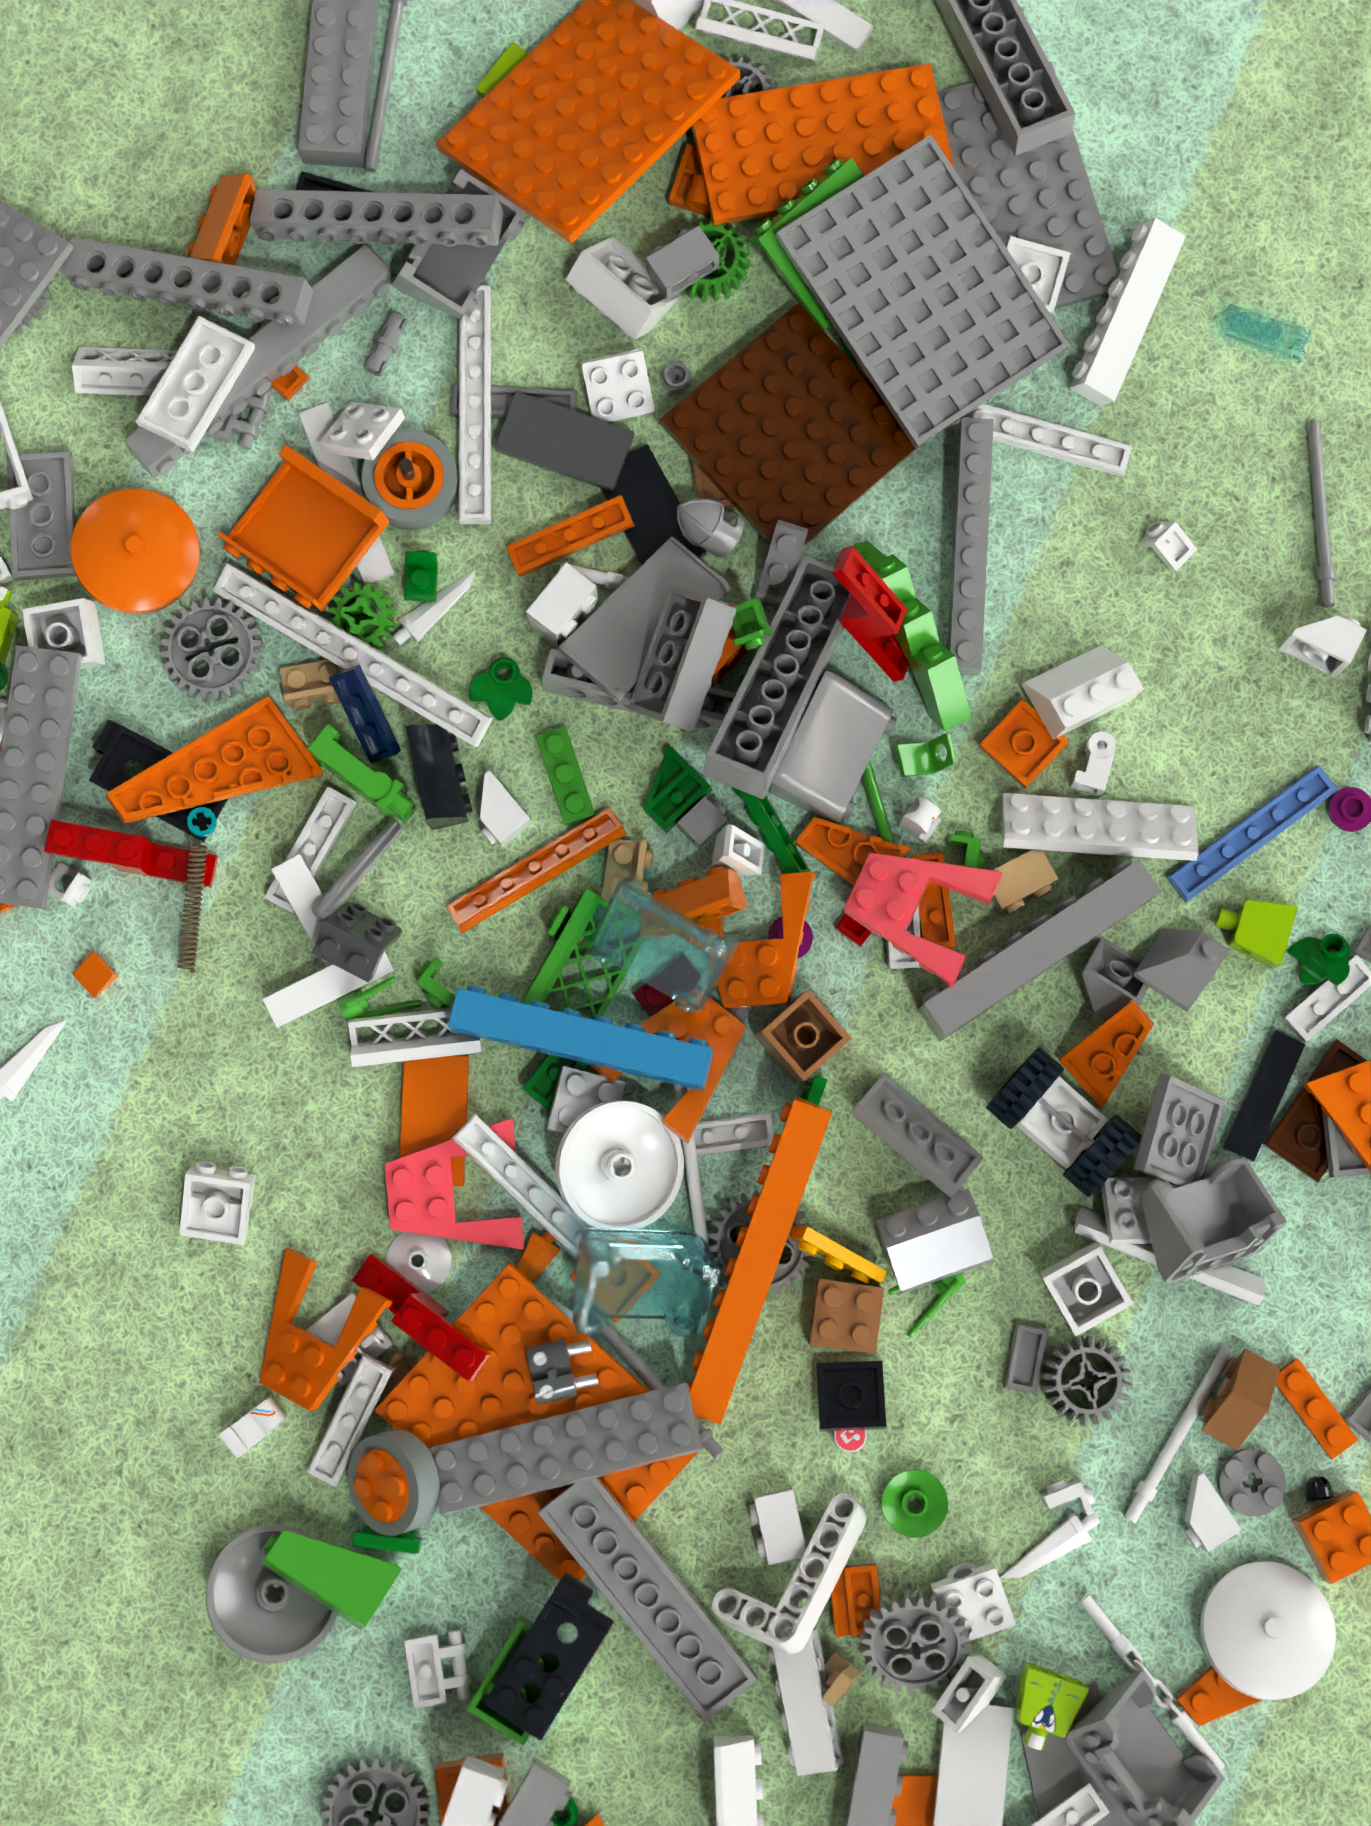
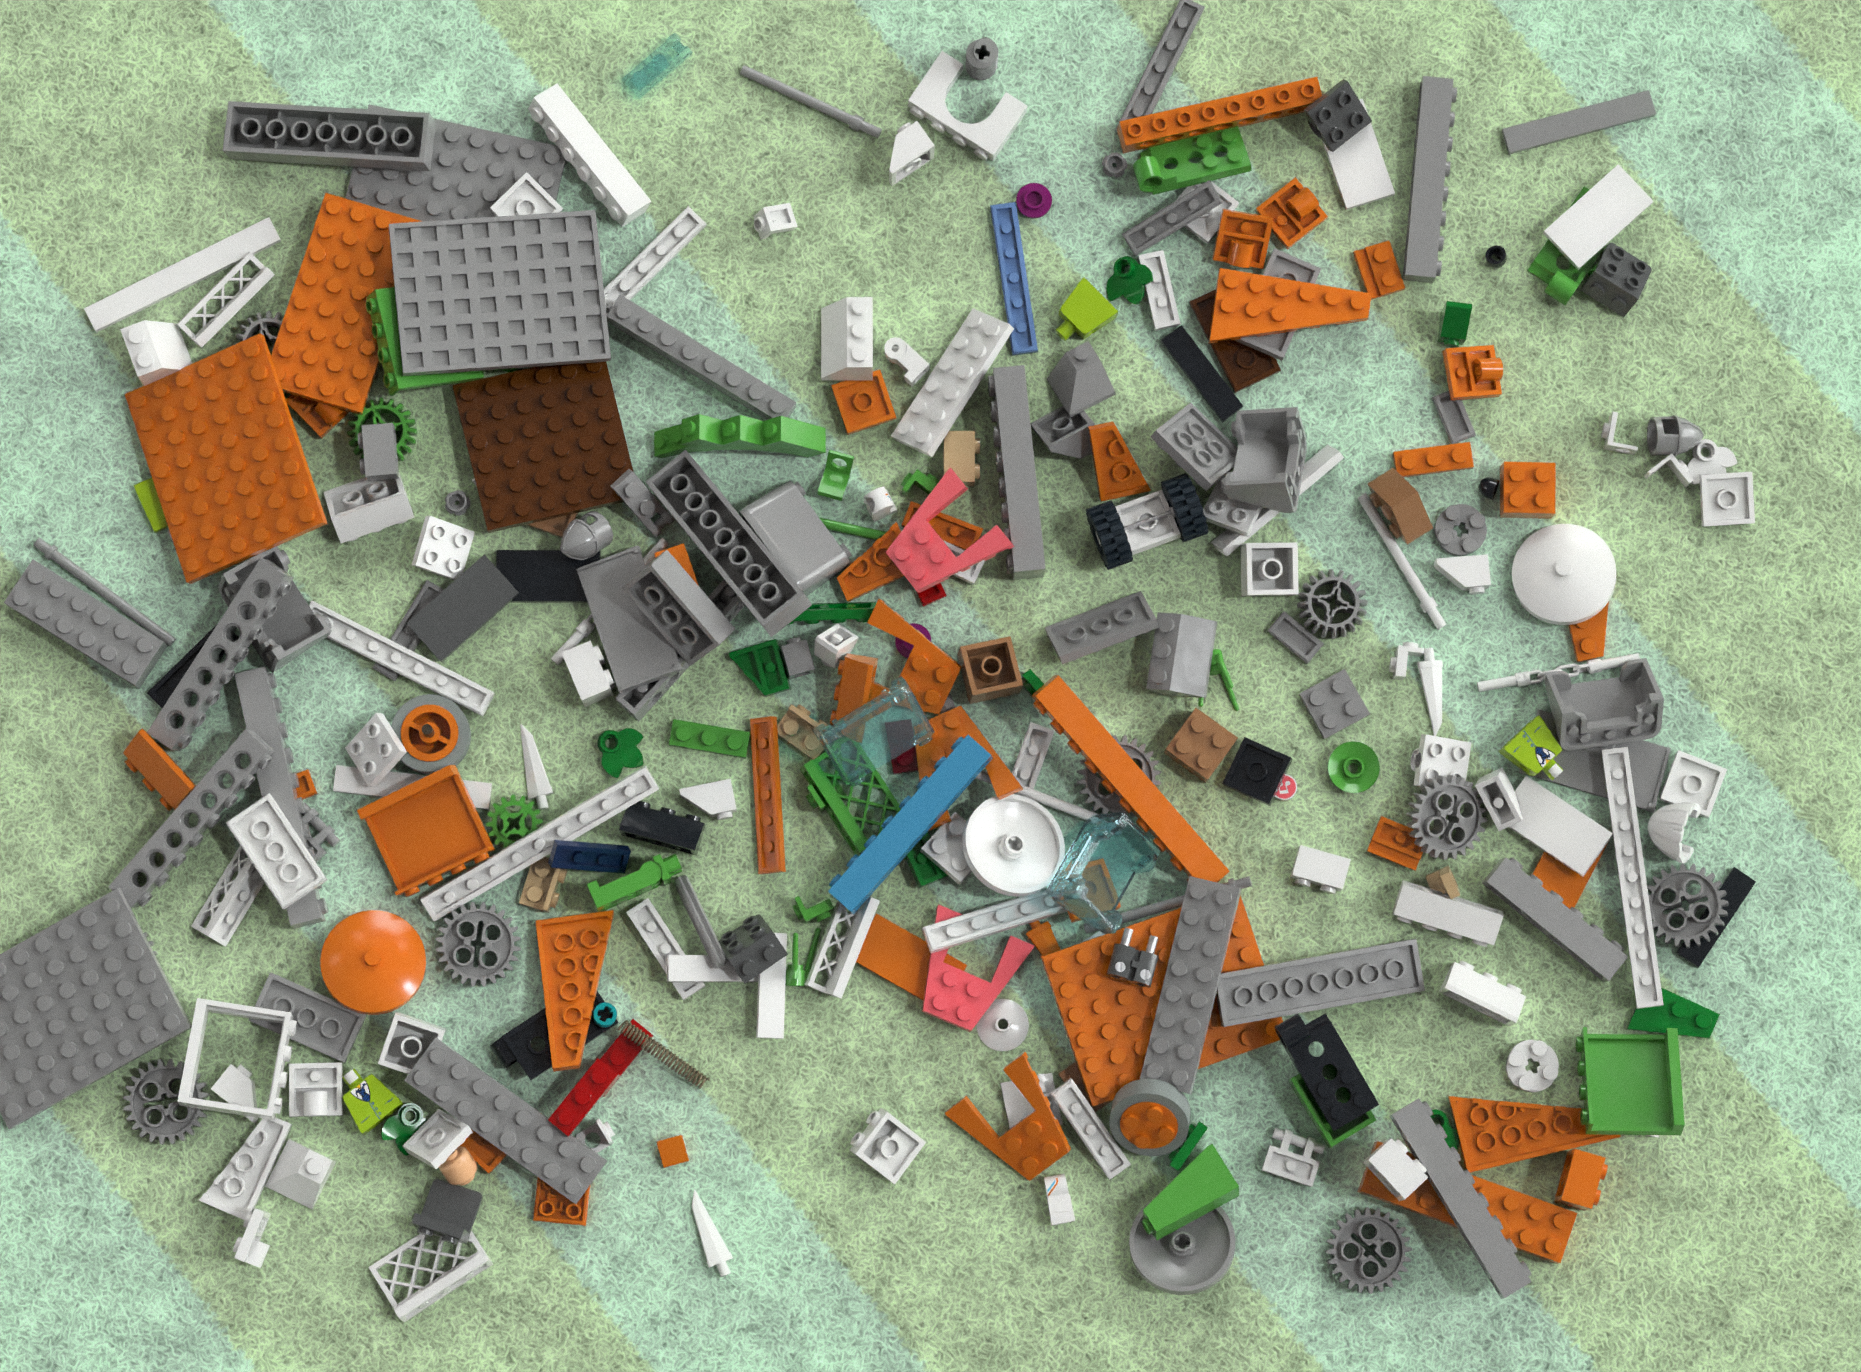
camera: 65 degrees left, 0 degrees up
red bracket [352,1254,491,1382] -> none
light grey pin [363,312,408,377] -> none
green bracket [404,550,439,602] -> none
orange plate [506,495,635,577] -> none
white beam [712,1493,867,1654] -> none
bright green bracket [732,598,772,650] -> none
yellow plate [789,1225,887,1285] -> none
red bracket [832,546,909,682] -> none
none -> light grey plate [1299,669,1370,740]

